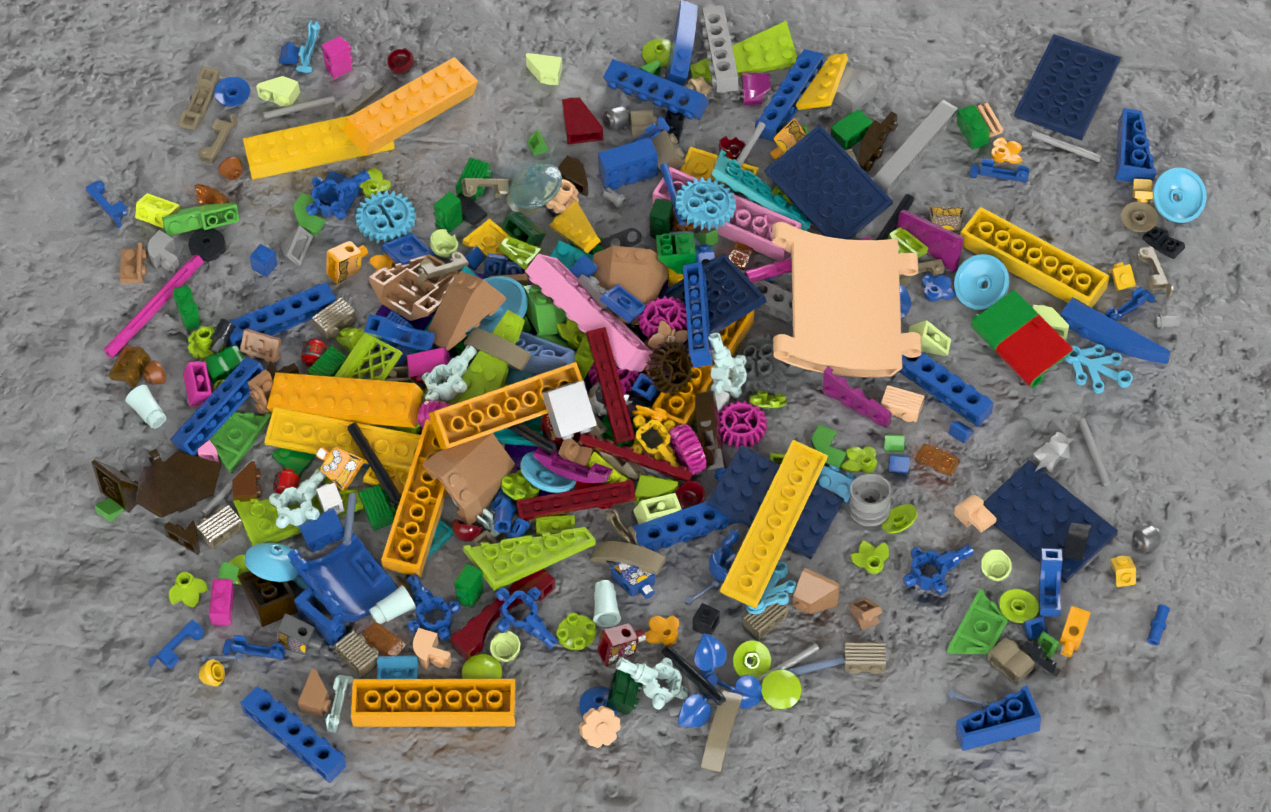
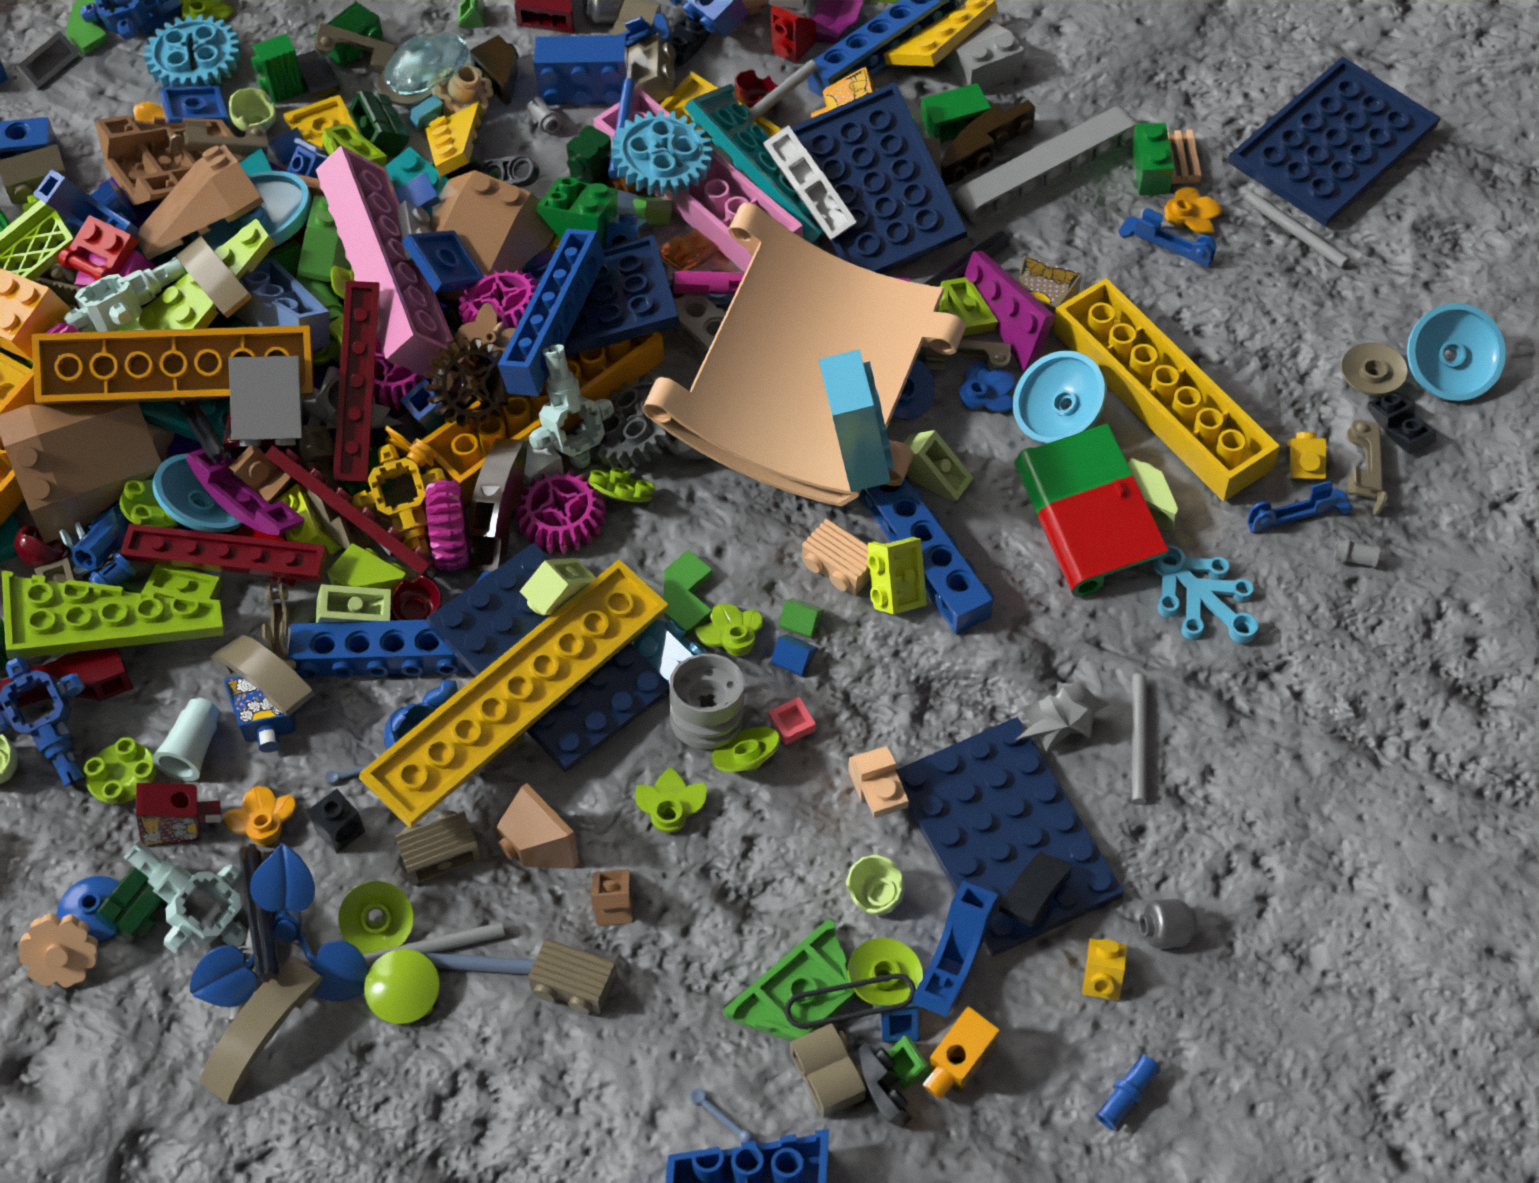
camera: 20 degrees right, 0 degrees up
light orange torso [326,241,368,285] -> none
medium azure plant [746,562,797,615] -> none
magenta wing [822,366,892,428] -> none
blue piece [903,544,974,595] -> none
clear orange slope [915,443,960,477] -> none
blue slope [948,421,974,444] -> none
blue slope [1060,298,1171,364] -> none
blue wedge [1115,108,1157,183] -> none
yellow bracket [1132,179,1153,202] -> none
none -> plate [58,215,139,281]
none -> medium azure plate [409,94,443,132]
none -> yellowish green slope [520,558,596,615]
none -> white slope [763,125,857,241]
none -> coral plate [768,697,816,745]
none -> red slope [771,5,816,63]
none -> black piece [785,973,916,1028]
none -> medium azure brick [818,349,894,492]
none -> neon yellow bracket [867,537,927,615]

